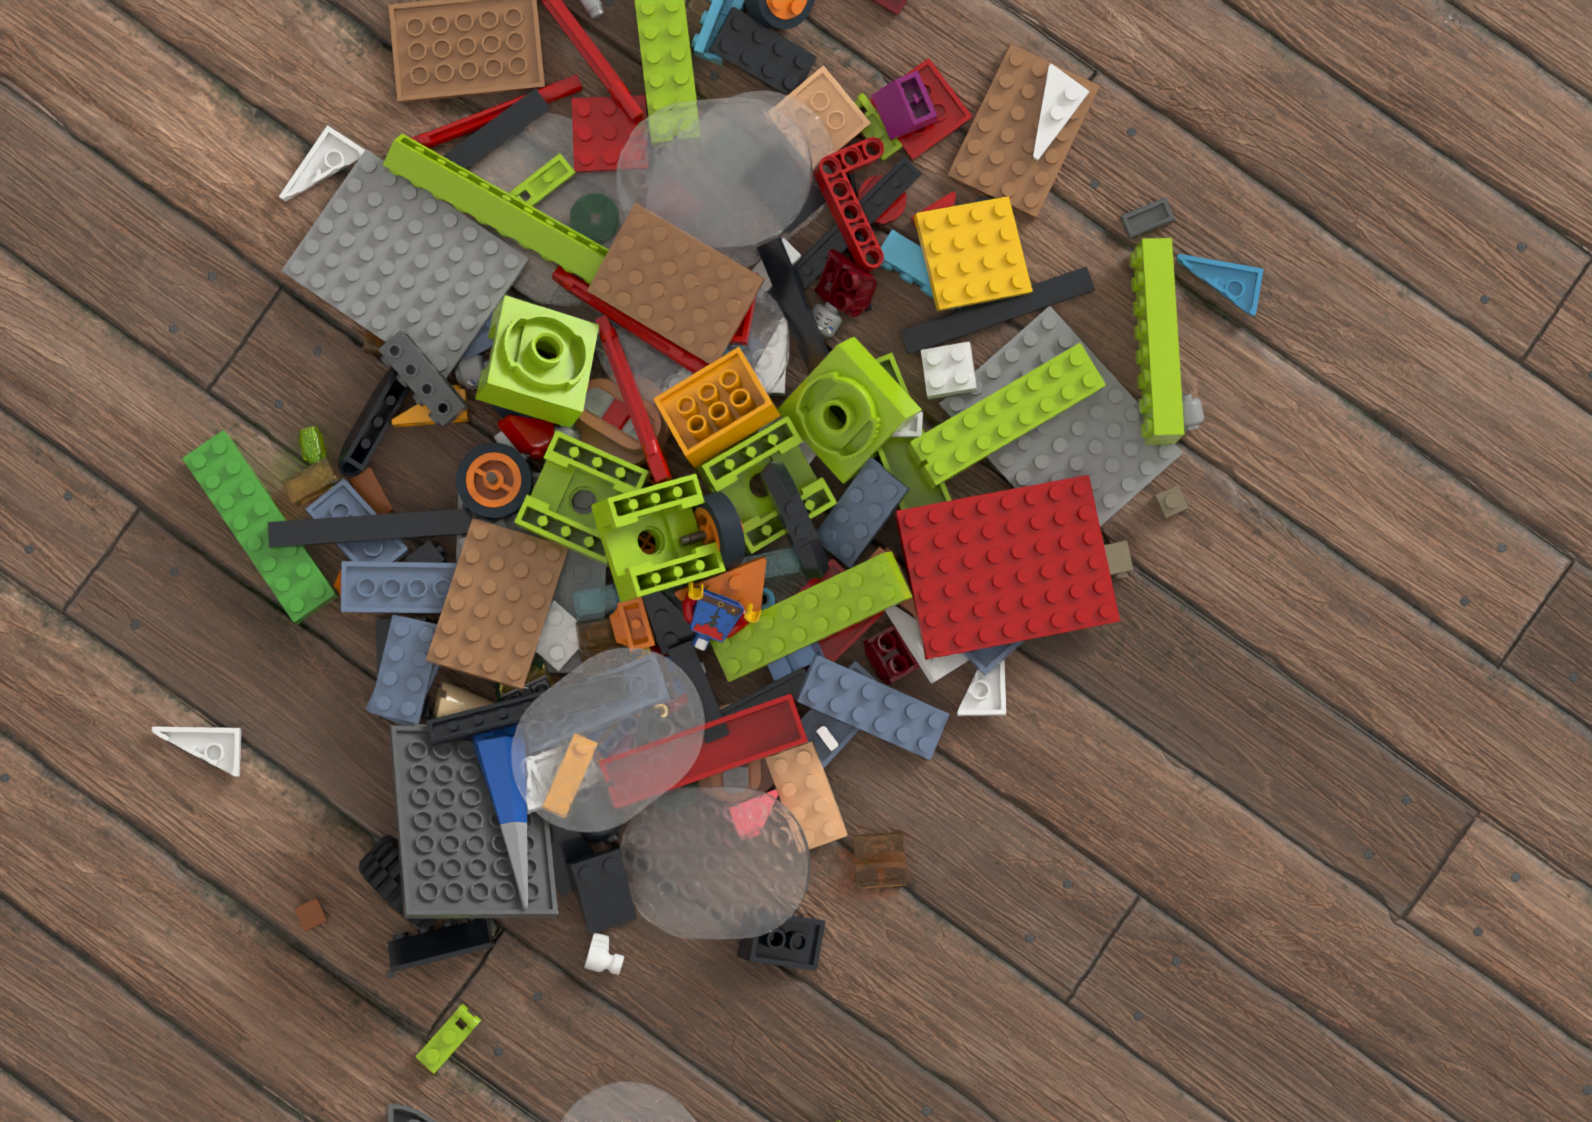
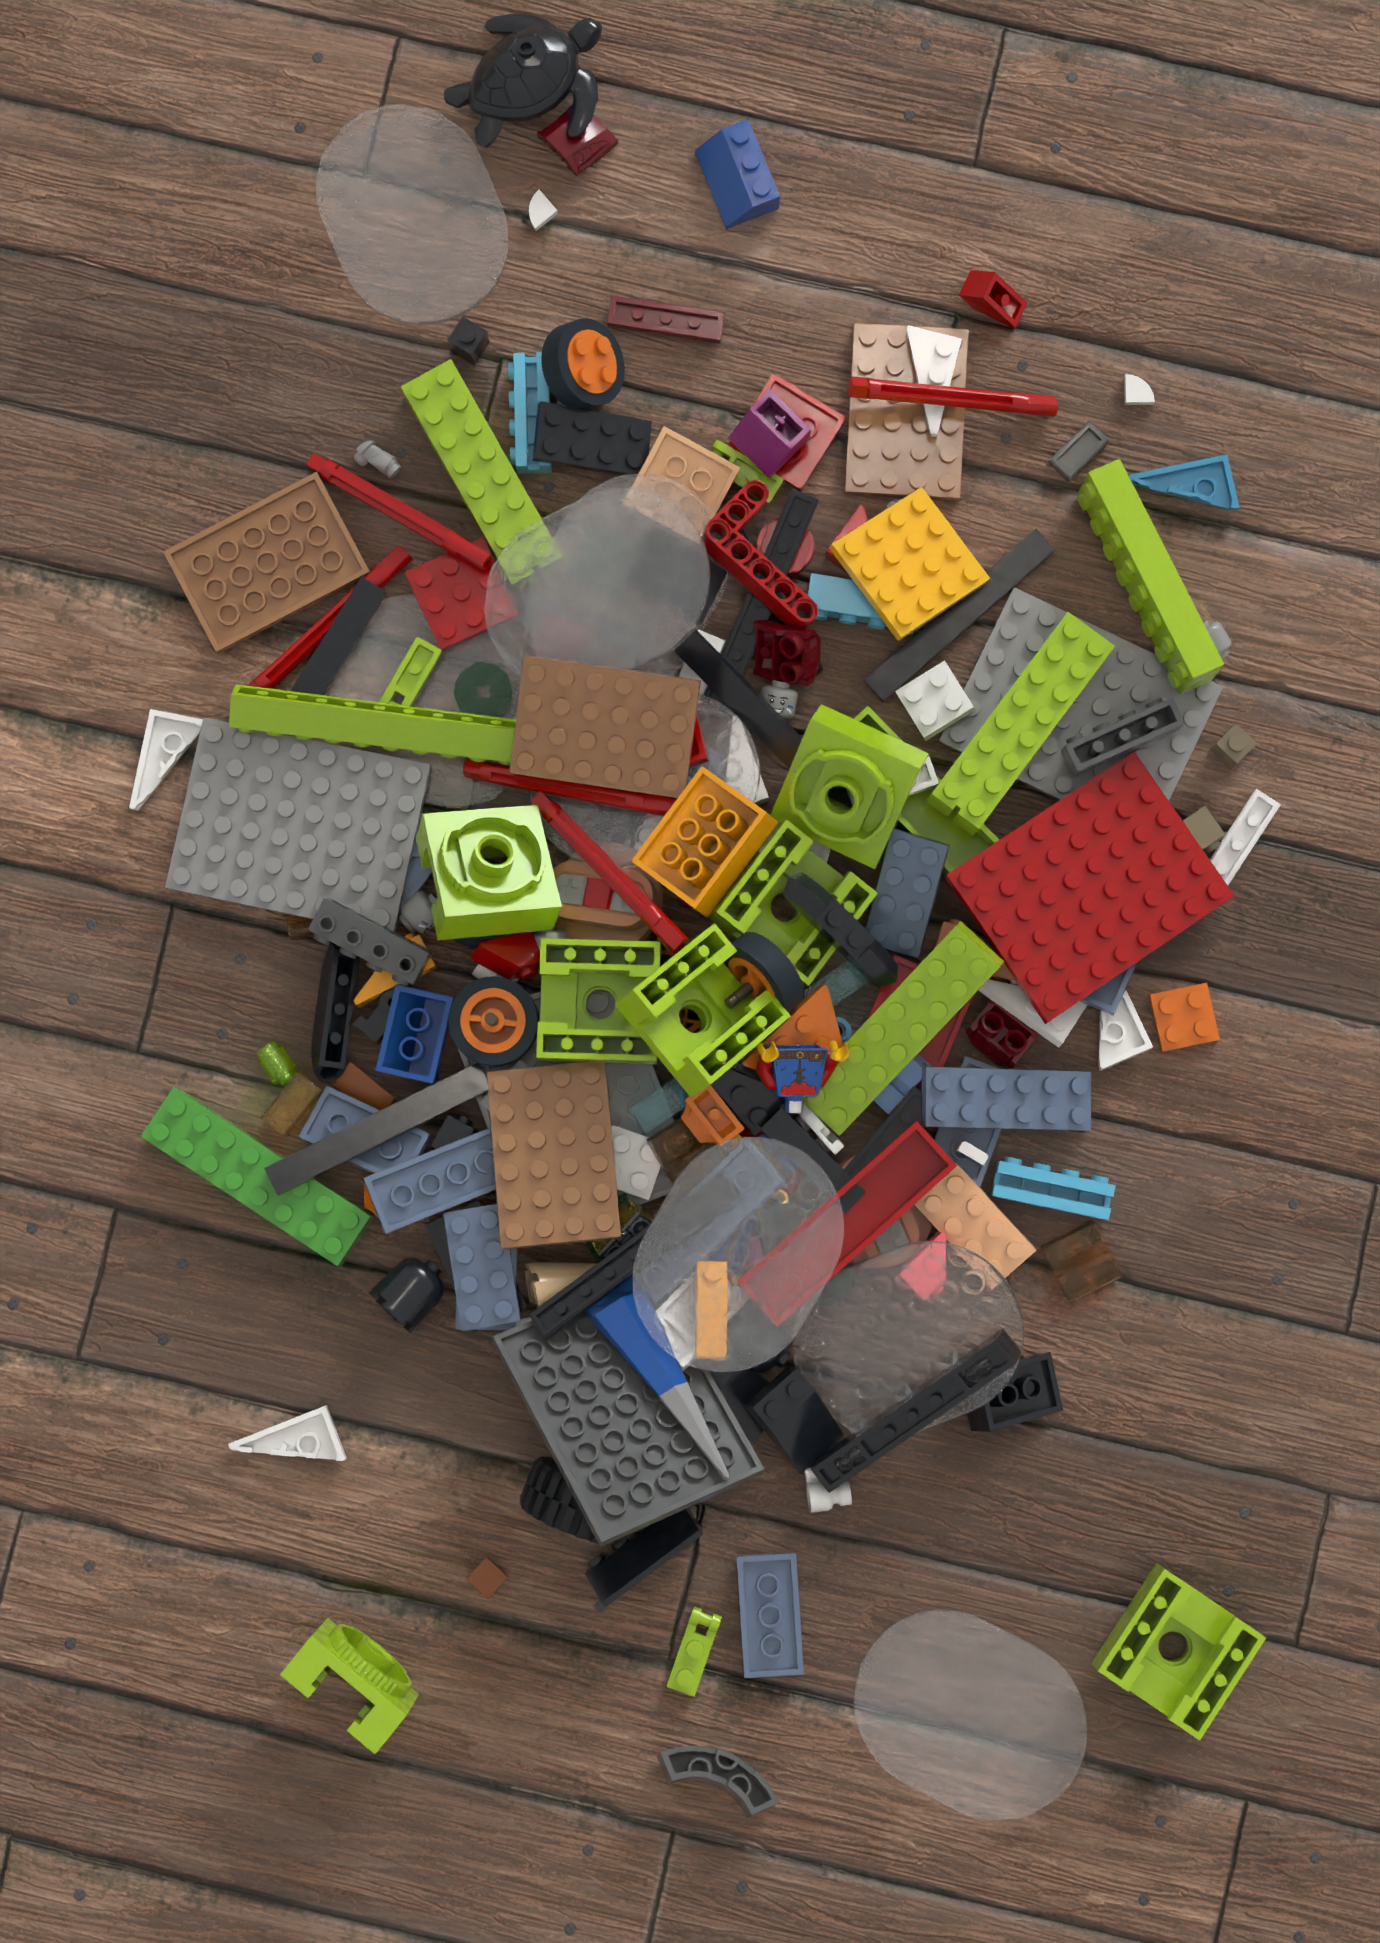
camera: 20 degrees left, 0 degrees up
none -> lime piece [280,1618,419,1754]
none -> black leg [353,990,394,1045]
none -> black cylinder [368,1257,444,1333]
none -> blue slope [375,984,455,1085]
none -> sand blue plate [737,1552,804,1678]
none -> white wing [795,1103,844,1154]
none -> black piece [811,1328,1022,1493]
none -> red piece [847,377,1059,417]
none -> red slope [959,270,1027,328]
none -> medium azure brick [990,1157,1116,1220]
none -> dark grey brick [1061,697,1185,777]
none -> white tile [1124,374,1155,405]
none -> orange plate [1148,983,1220,1052]
none -> white tile [1210,789,1281,885]

